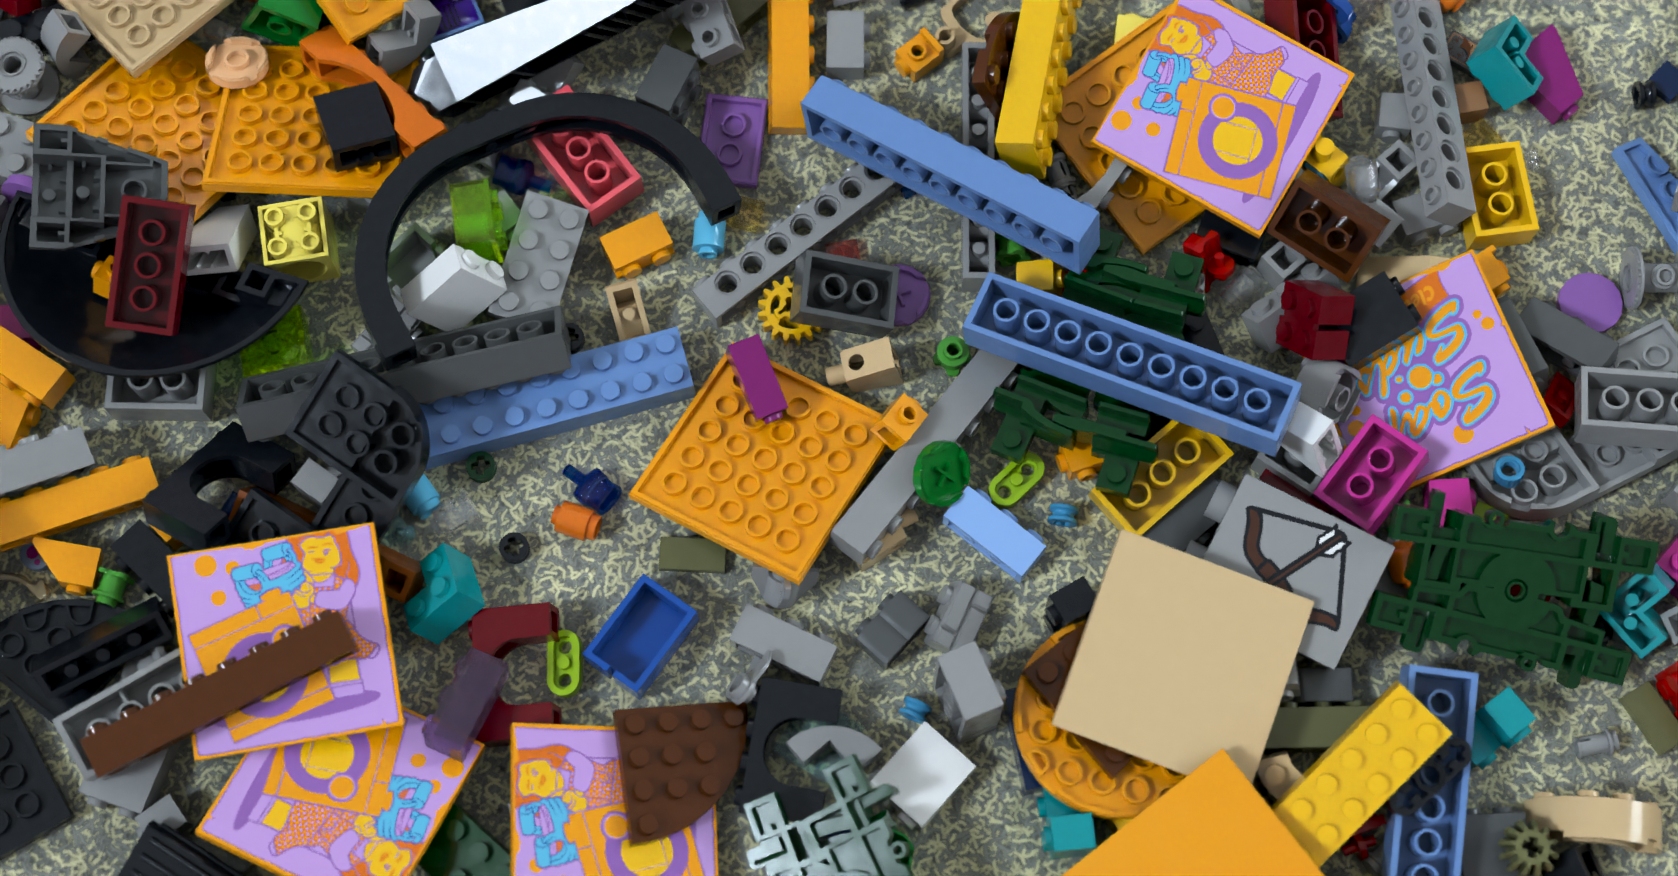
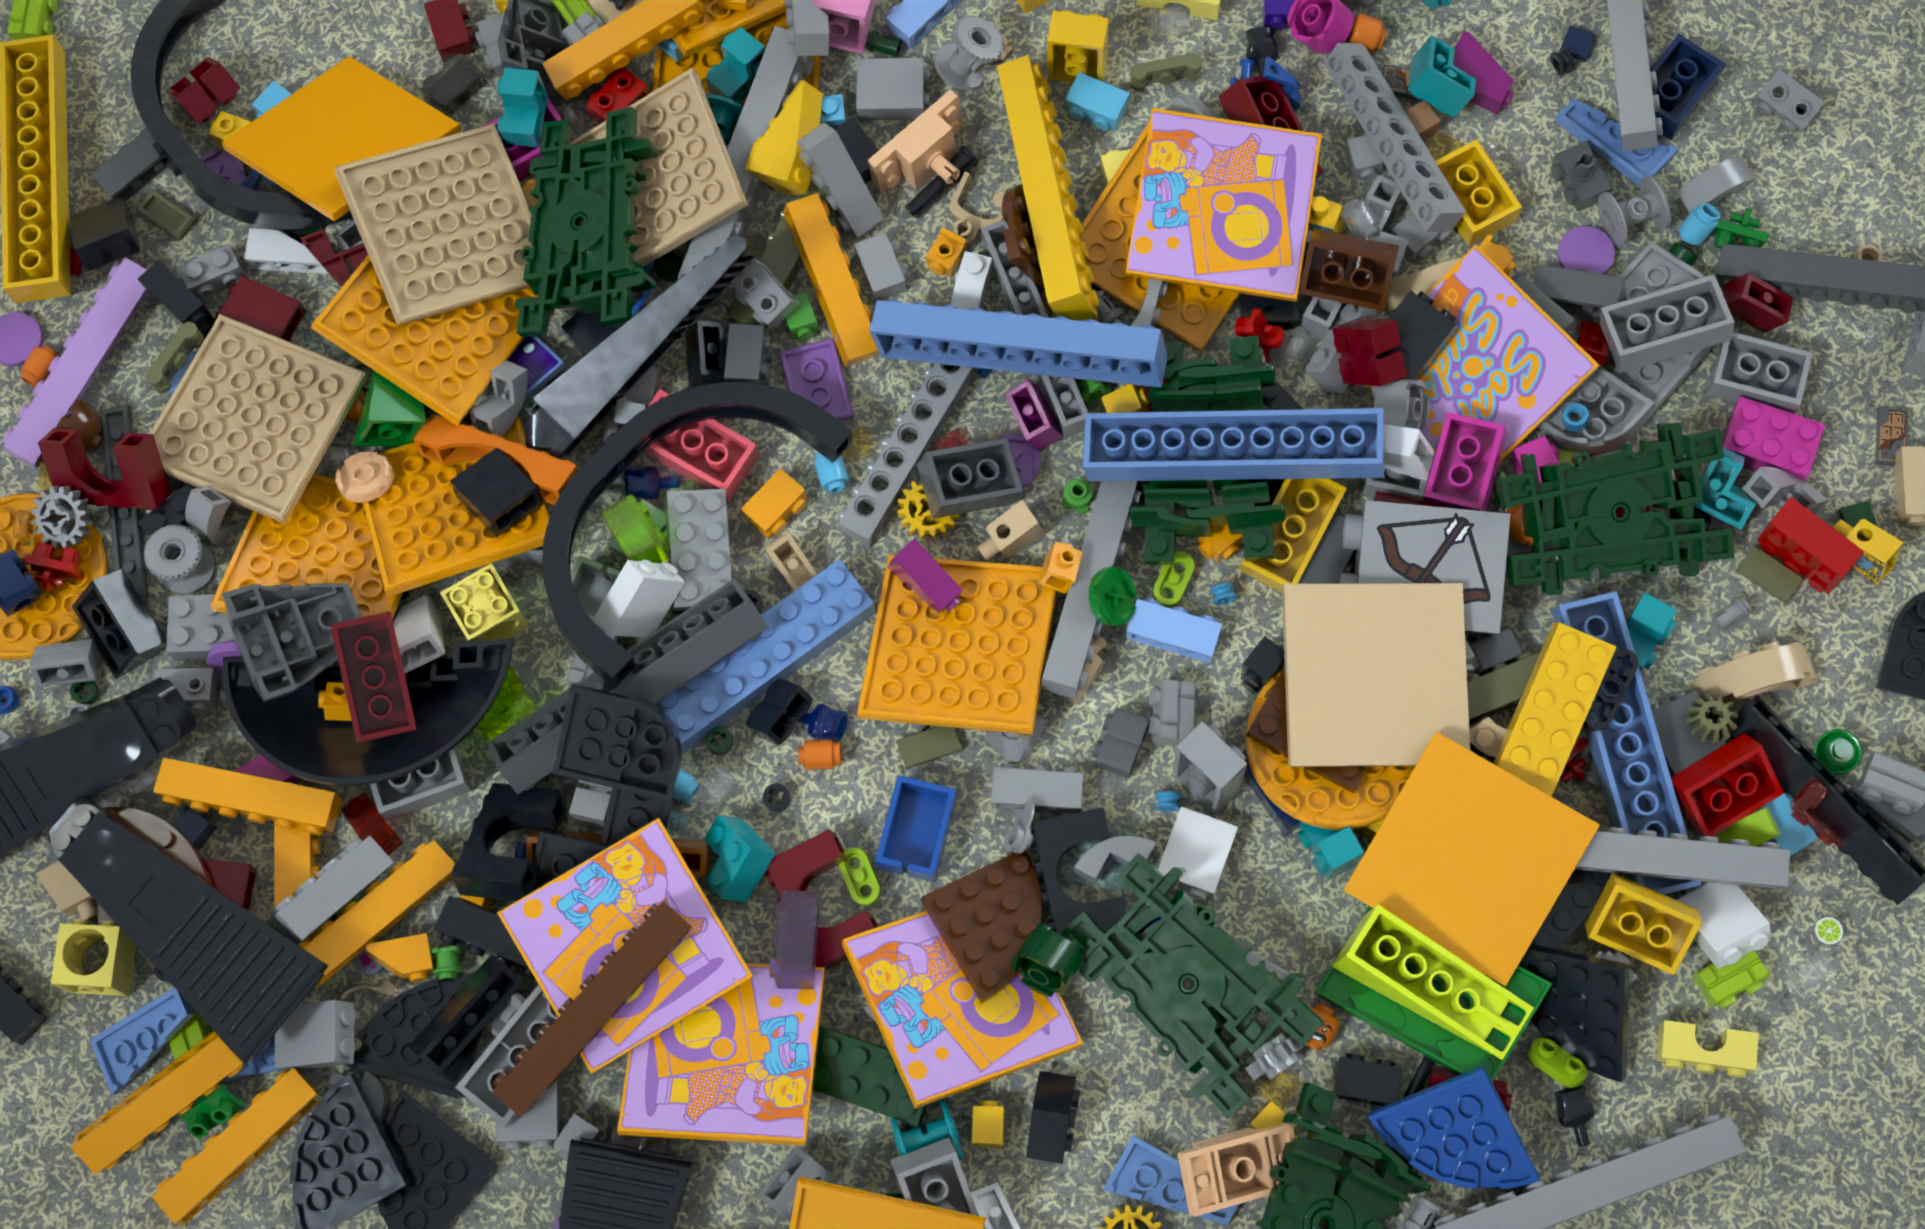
camera: 15 degrees left, 0 degrees up
none -> clear red bracket [341,792,404,855]
none -> black brick [685,320,726,386]
none -> black brick [746,678,813,745]
none -> bright green brick [785,292,819,340]
none -> white slope [950,251,993,310]
none -> magenta brick [1004,379,1063,451]
none -> dark green brick [1011,924,1083,997]
none -> dark grey brick [1551,141,1612,212]

